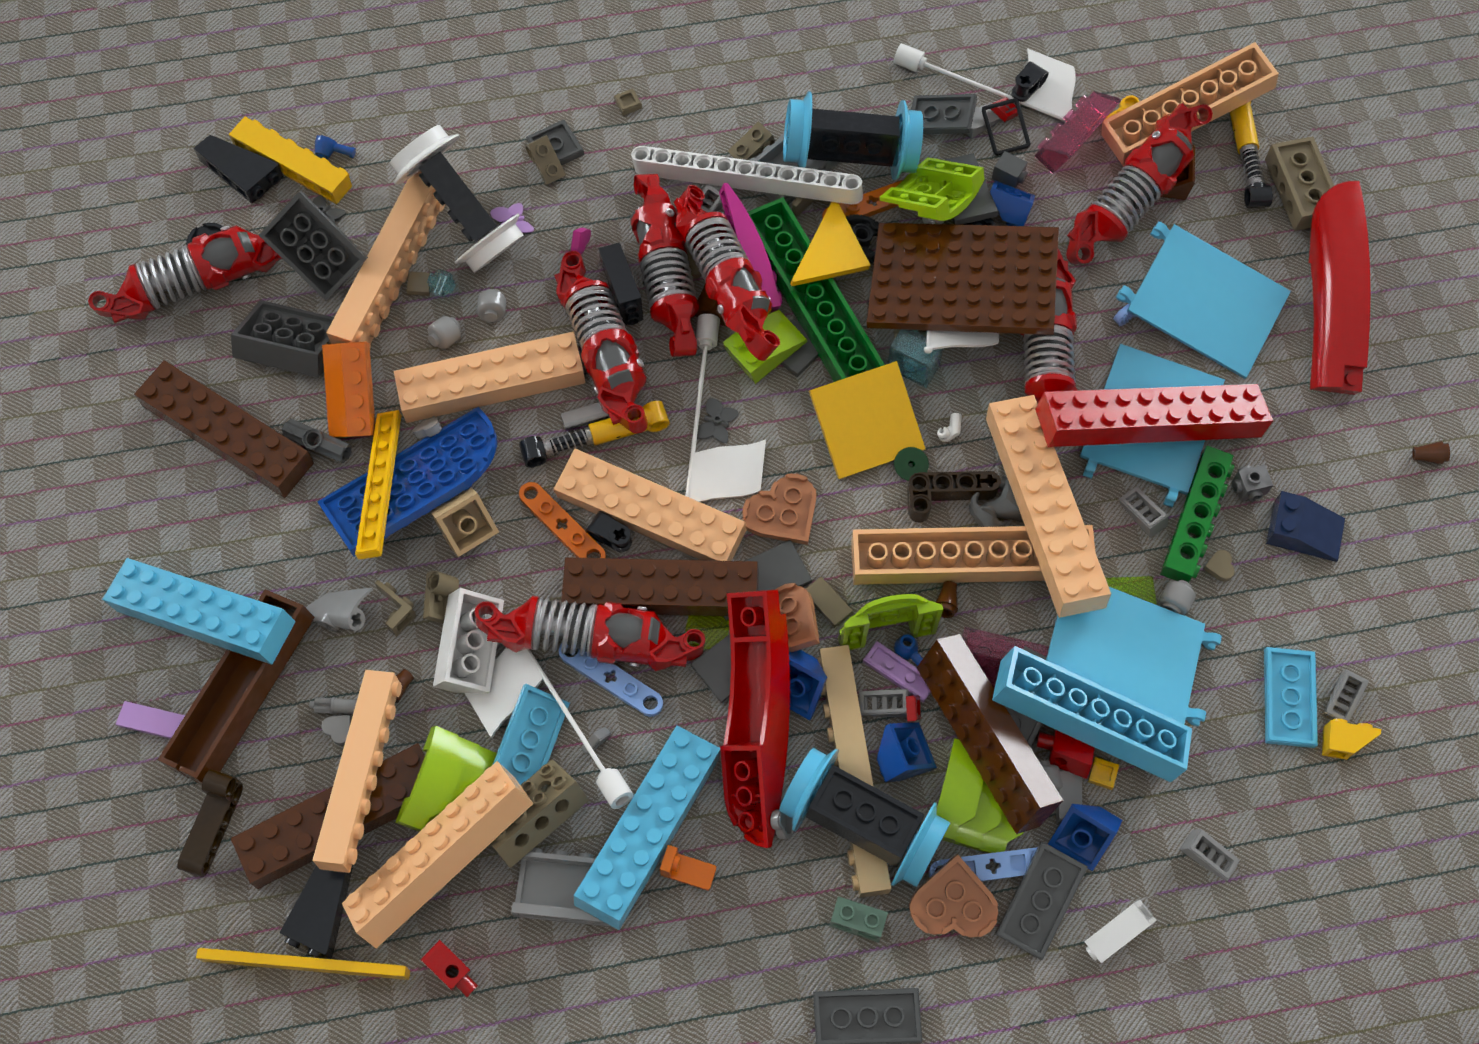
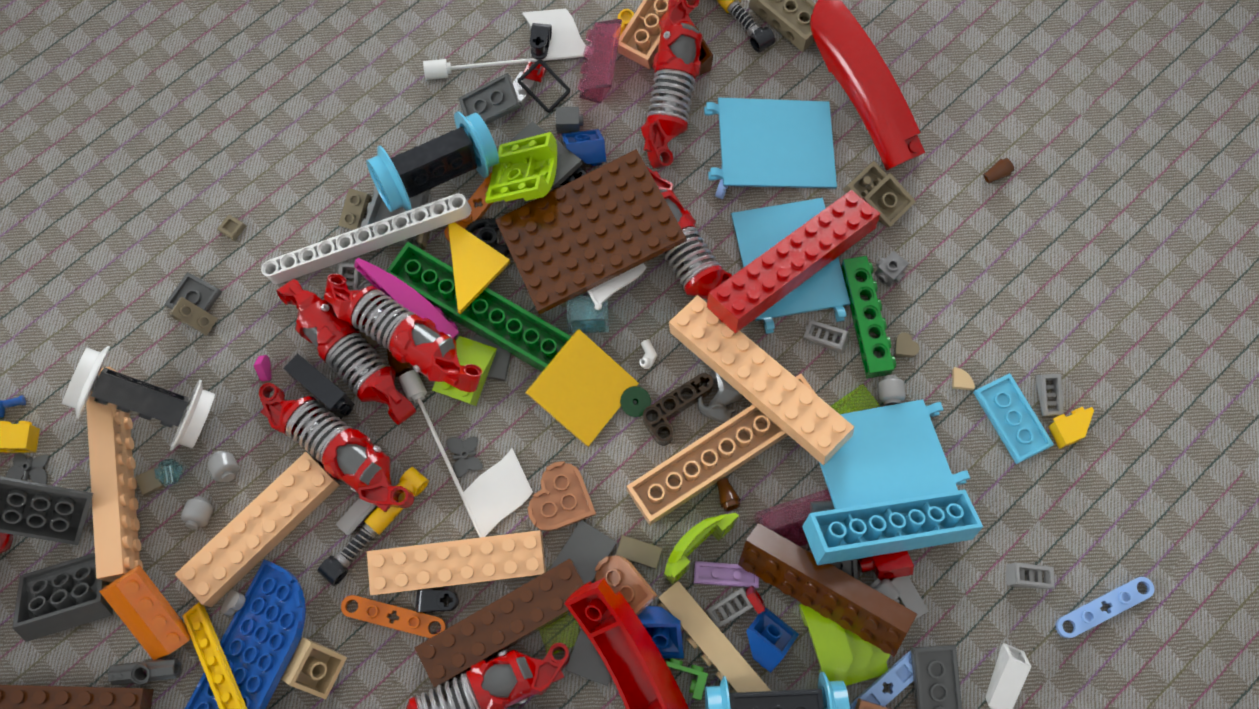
camera: 30 degrees left, 5 degrees up
lavender piece [490,203,534,233] -> none
blue bar [894,634,923,666] -> none
blue slope [1048,804,1122,871] -> none
yellow tile [1088,757,1119,790] -> none
dark blue slope [1266,491,1345,562] -> none
none -> bright green bracket [665,658,708,701]
none -> dark tan slope [842,161,916,228]
none -> tan tile [952,367,975,391]
none -> light blue piece [1055,577,1154,638]

